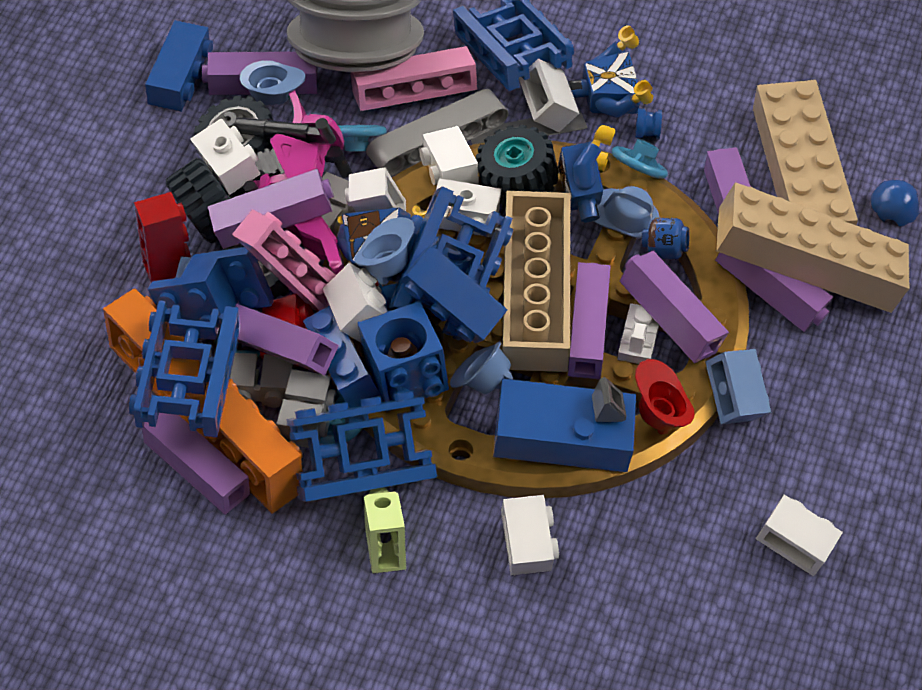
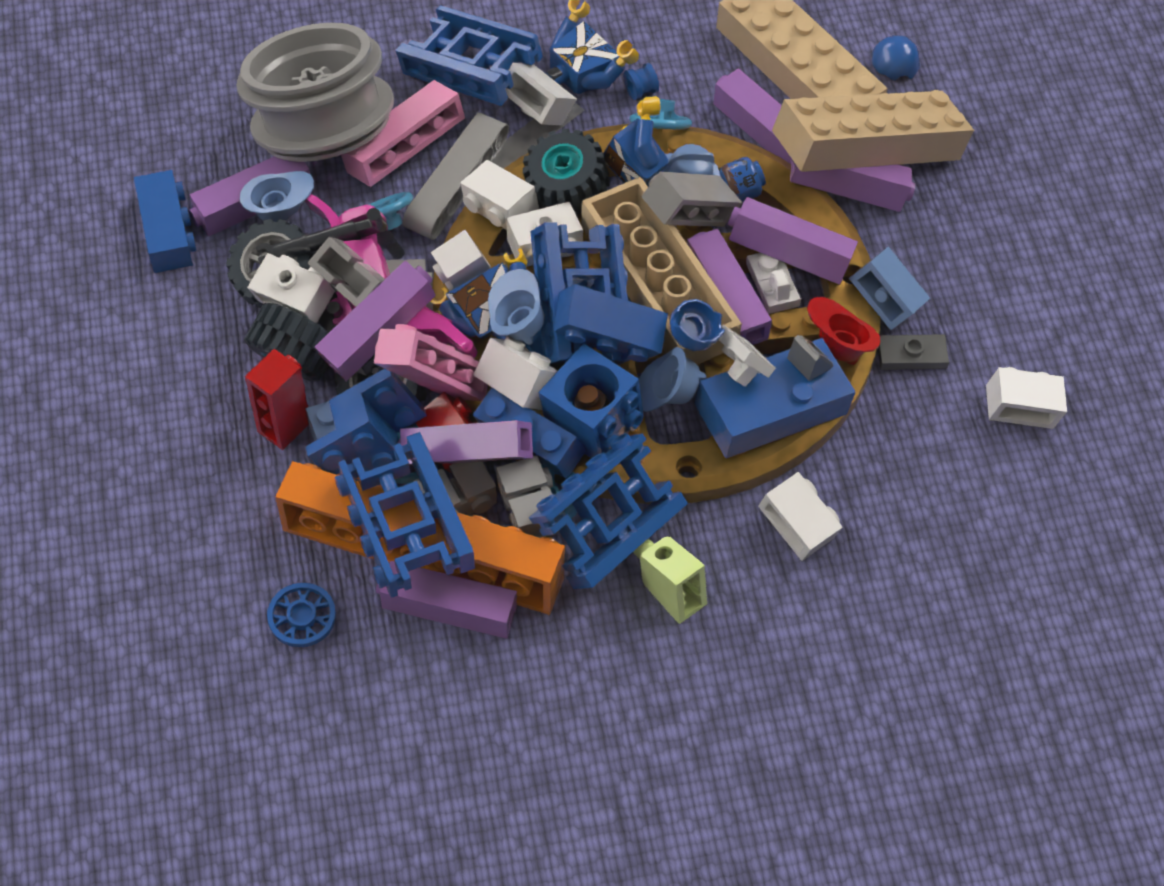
camera: 30 degrees left, 5 degrees up
none -> blue wheel [267,583,336,647]
none -> light grey piece [308,236,385,307]
none -> light grey brick [641,172,742,227]
none -> blue hair [670,299,725,352]
none -> white hinge [719,325,776,387]
none -> dark grey plate [878,334,949,370]

